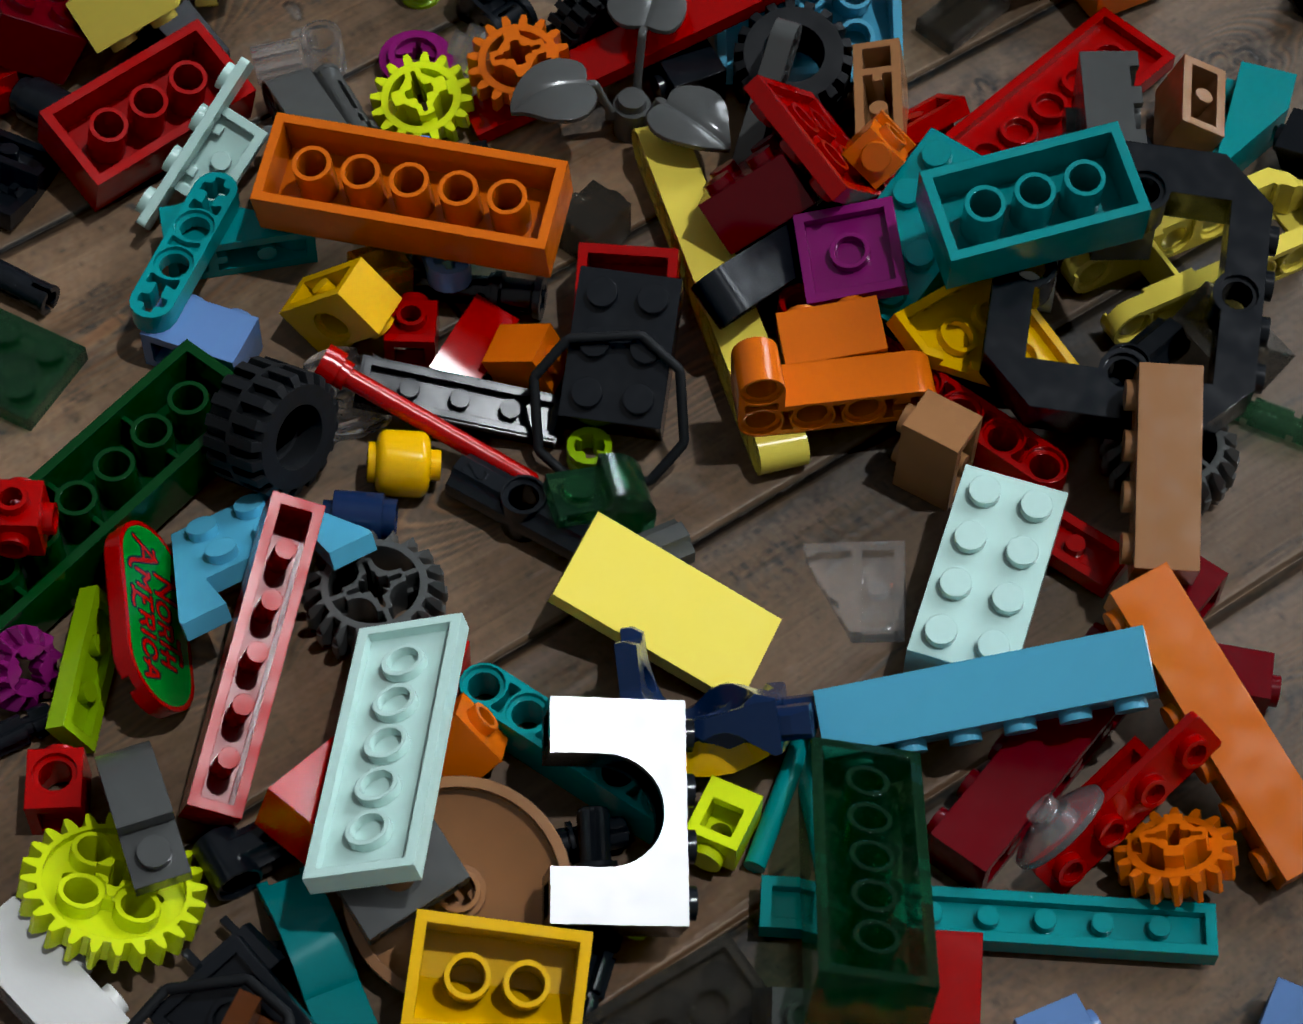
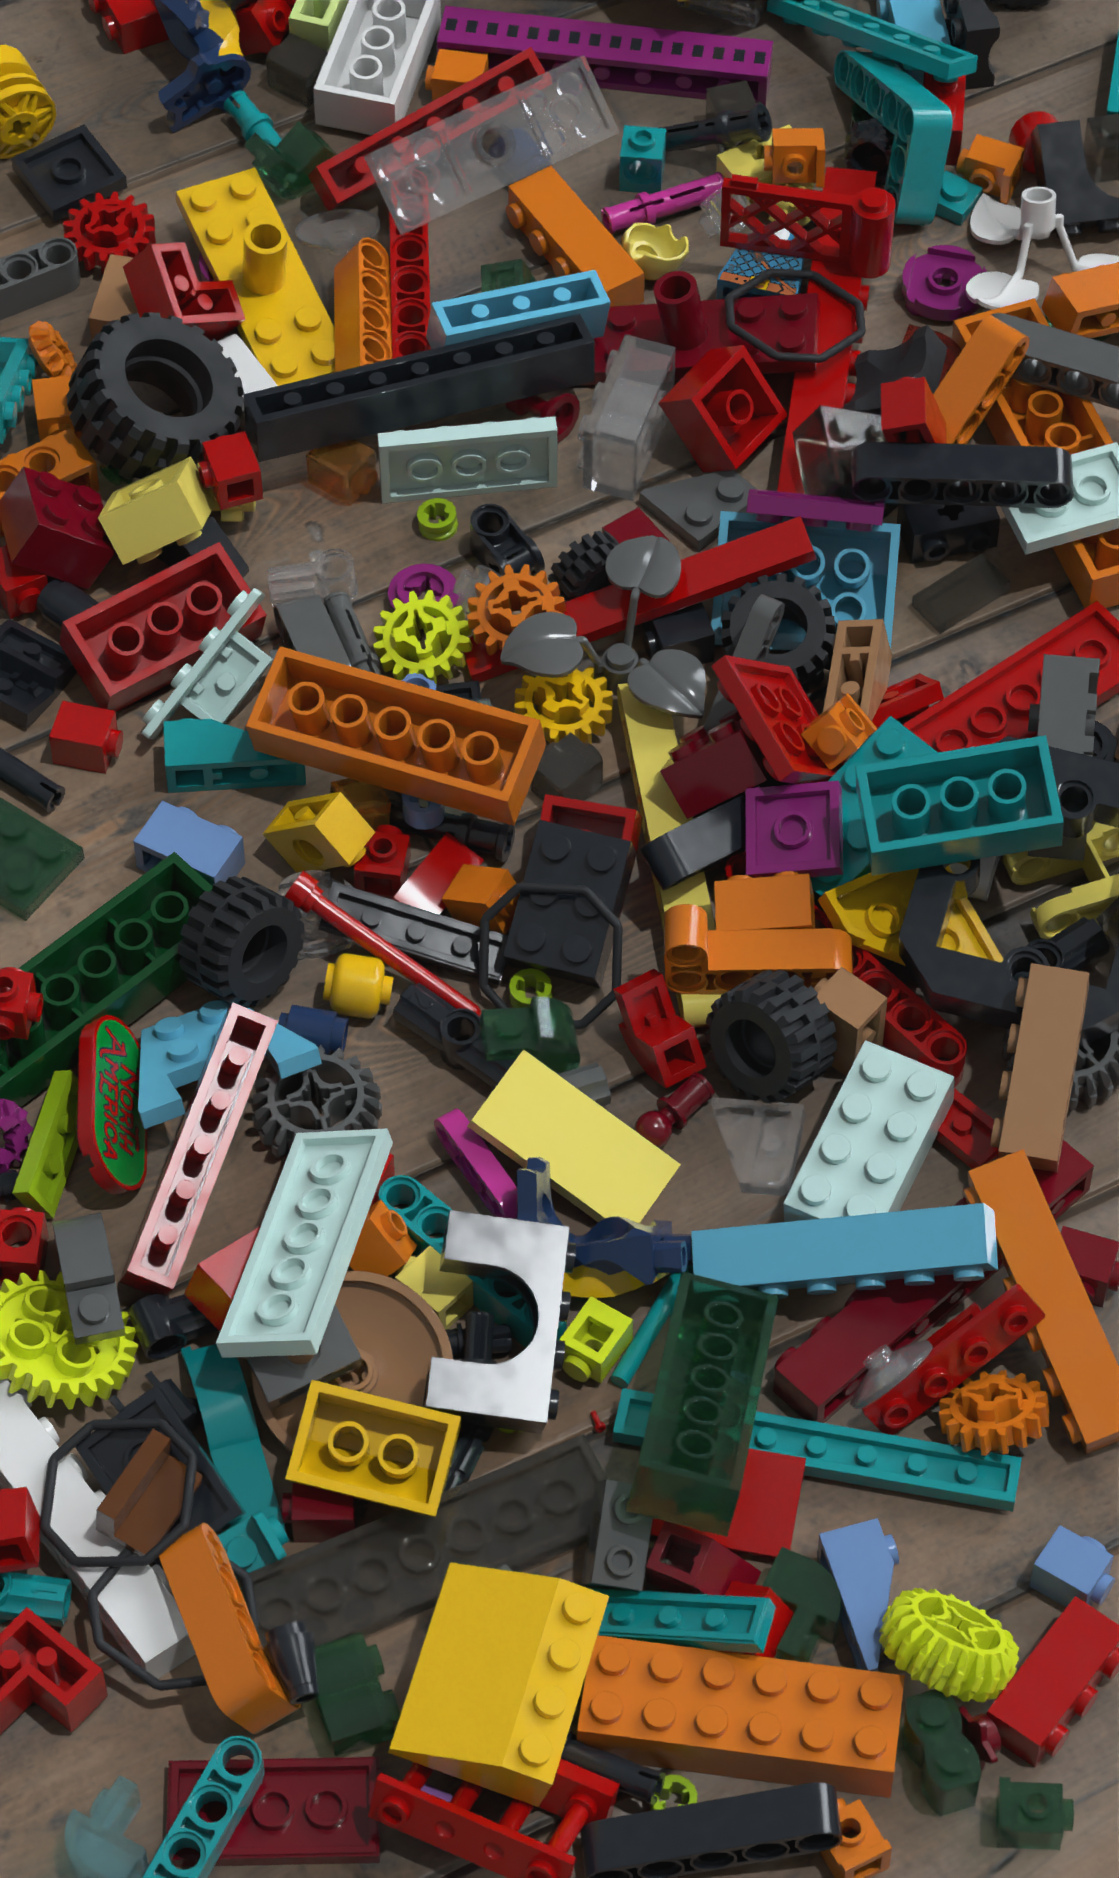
camera: 10 degrees right, 0 degrees up
teal beam [129,172,240,334] -> none
none -> red brick [49,701,123,774]
none -> light yellow brick [395,1246,474,1329]
none -> dark pink beam [434,1108,518,1219]
none -> yellow gear [514,666,613,752]
none -> red piece [590,1411,606,1433]
none -> red brick [613,968,707,1088]
none -> dark red pin [634,1072,715,1148]
none -> black tyre [705,970,837,1103]

